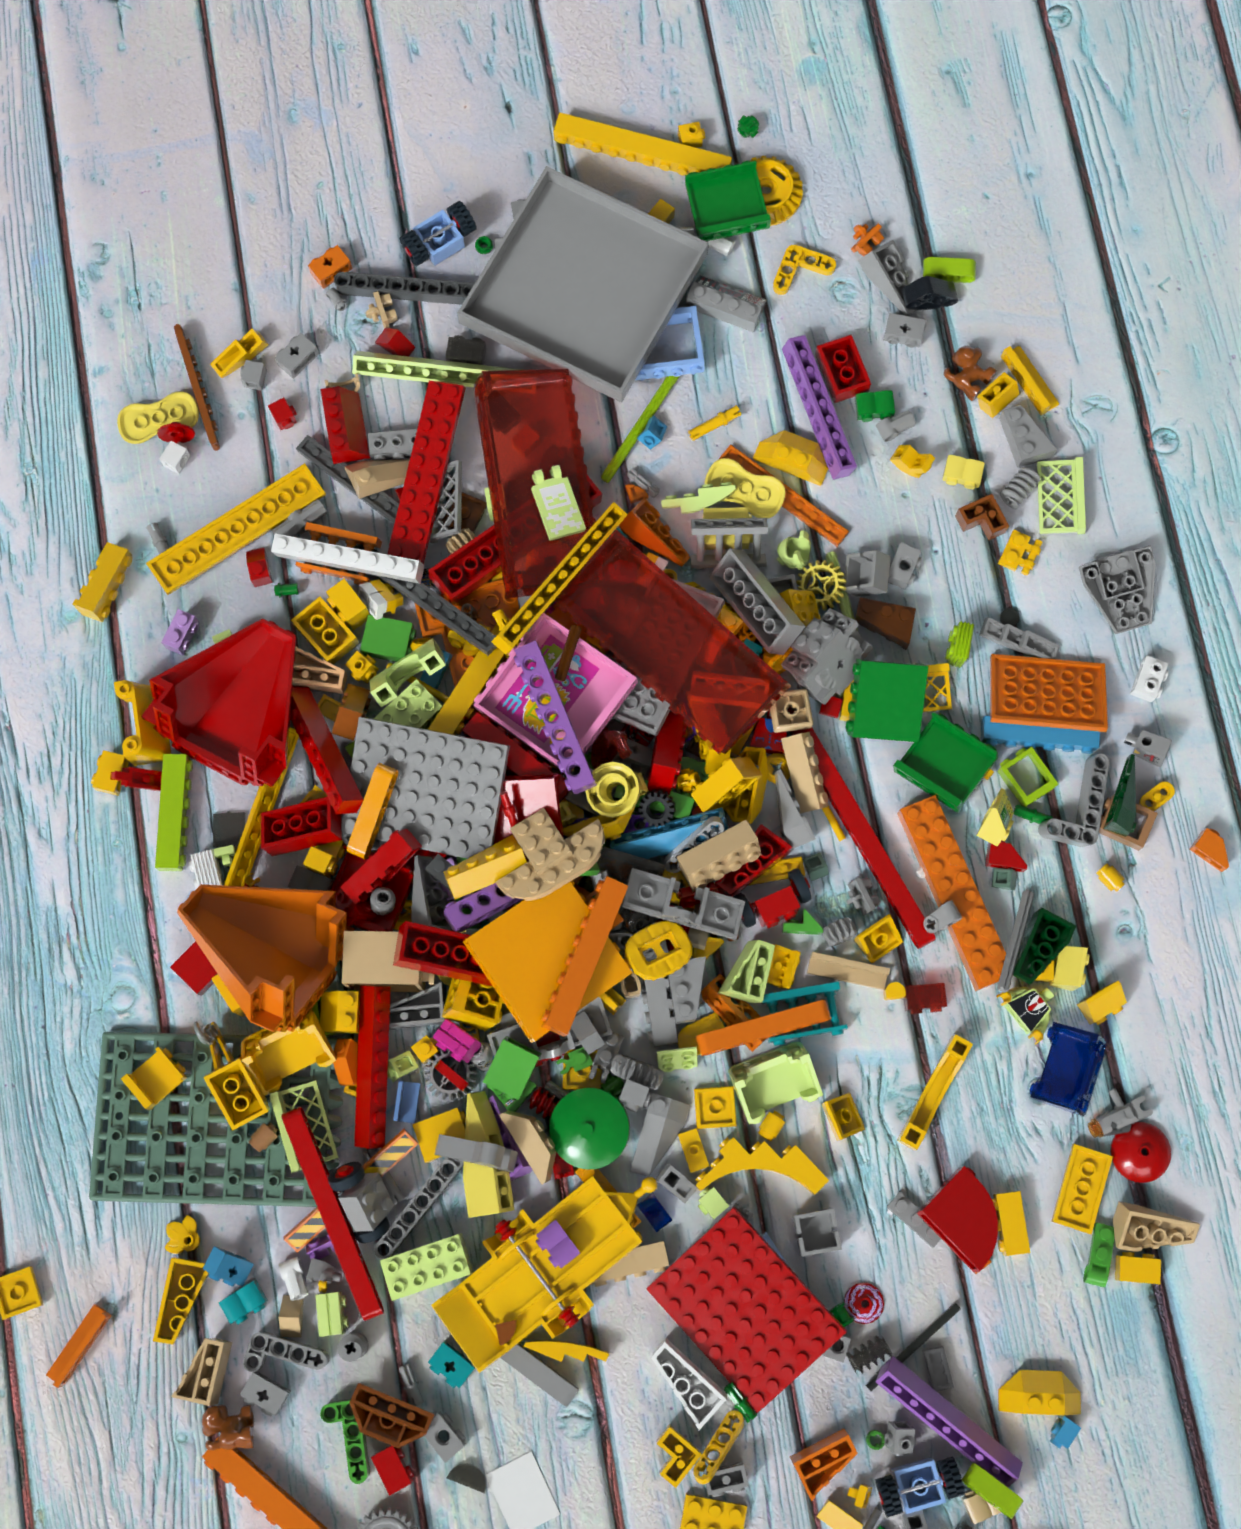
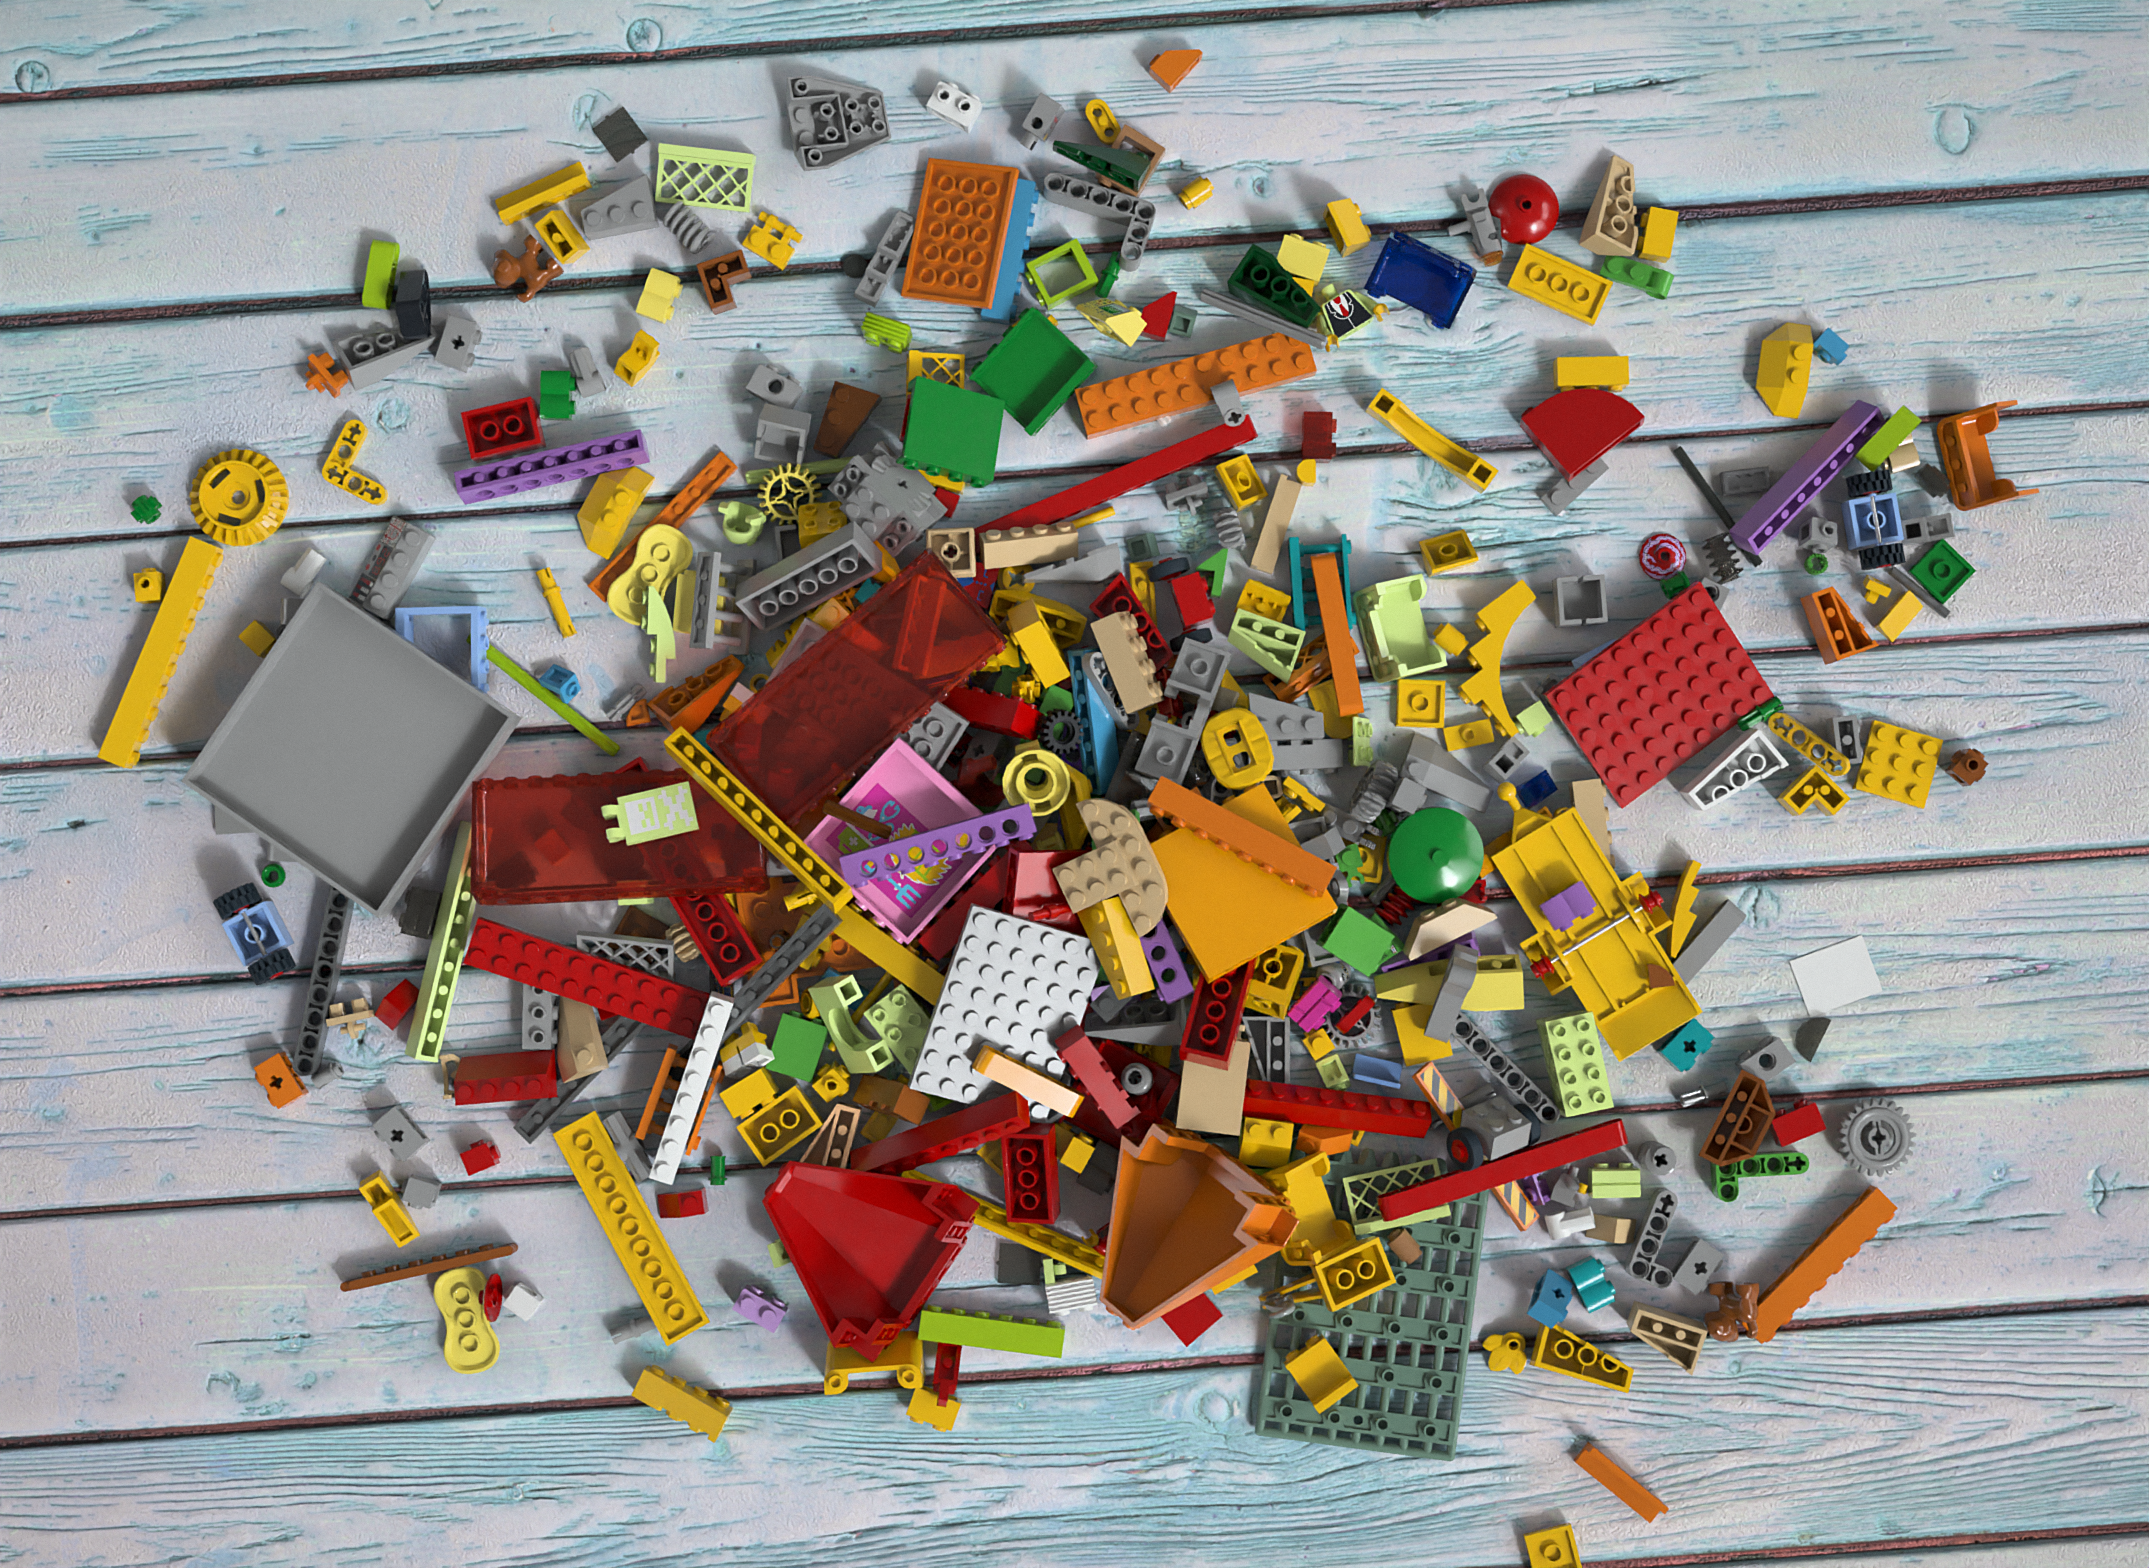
camera: 85 degrees left, 10 degrees up
green panel [685,161,771,242] -> none
none -> clear smoke piece [592,107,648,163]
none -> yellow plate [1282,776,1326,814]

